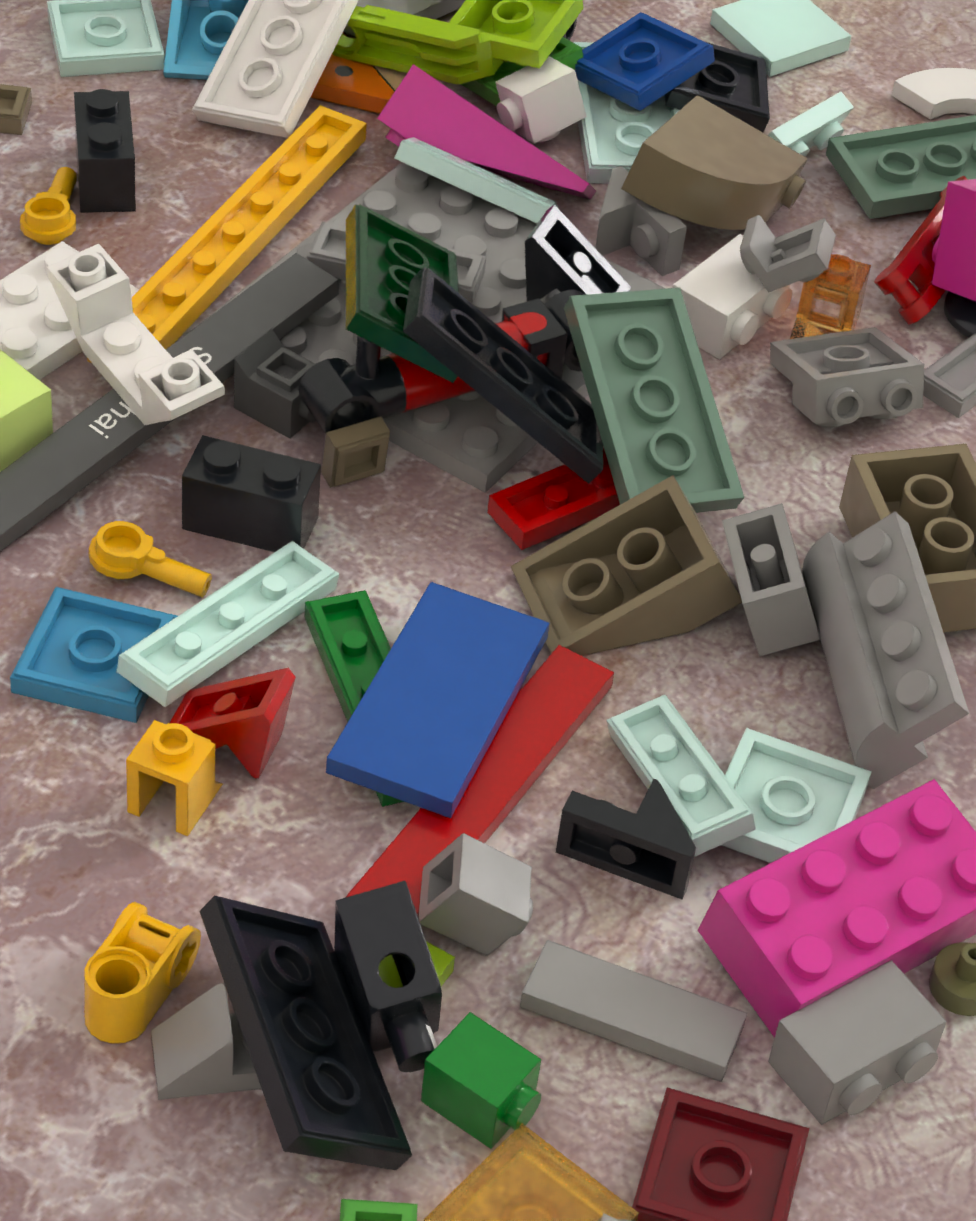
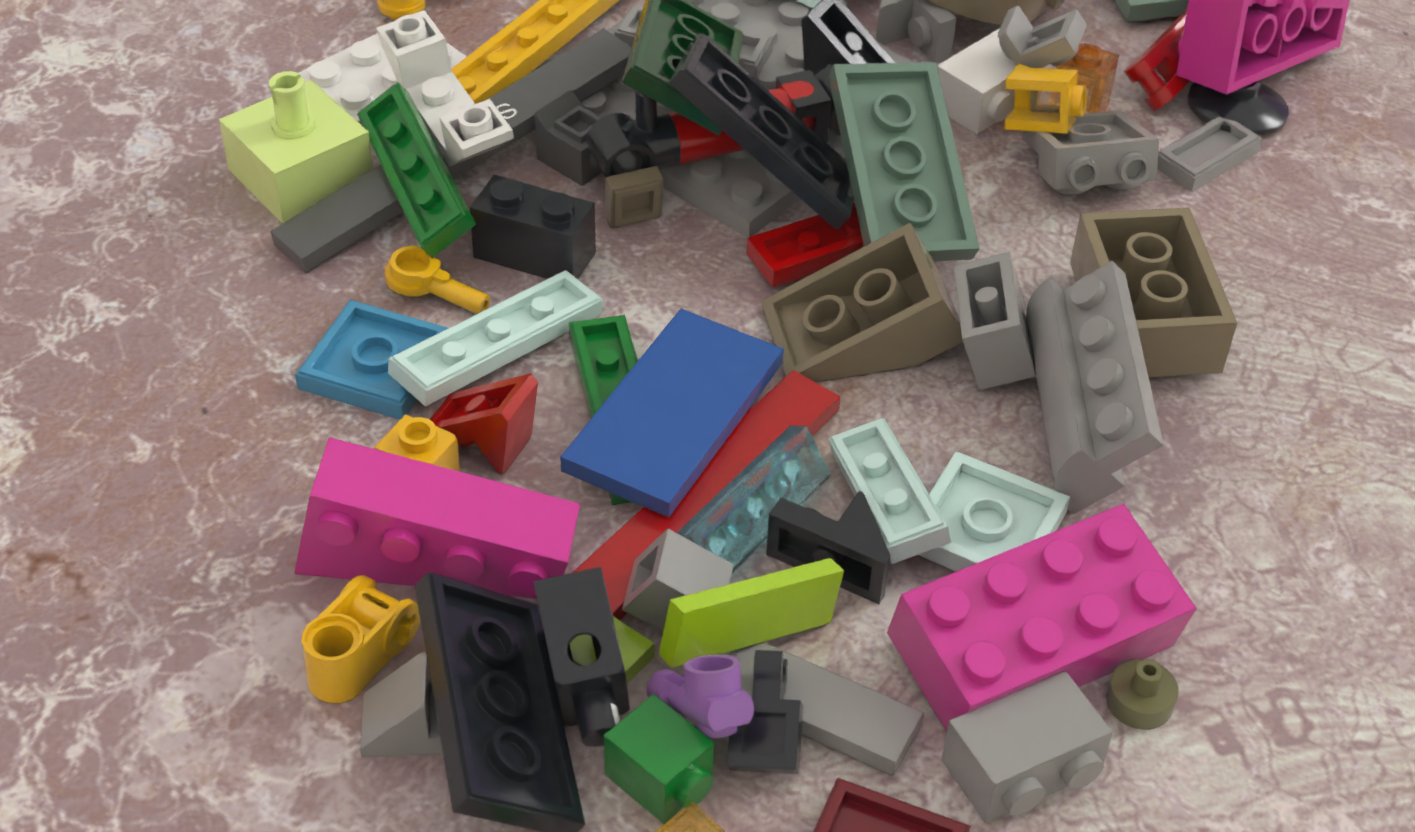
camera: 10 degrees right, 0 degrees up
none -> dark pink wedge [294,437,580,599]
none -> green tile [357,82,476,258]
none -> medium lavender plate [646,654,754,738]
none -> lime tile [659,558,844,668]
none -> clear light blue plate [677,426,831,574]
none -> black plate [727,650,803,774]
none -> yellow window [1005,63,1087,134]

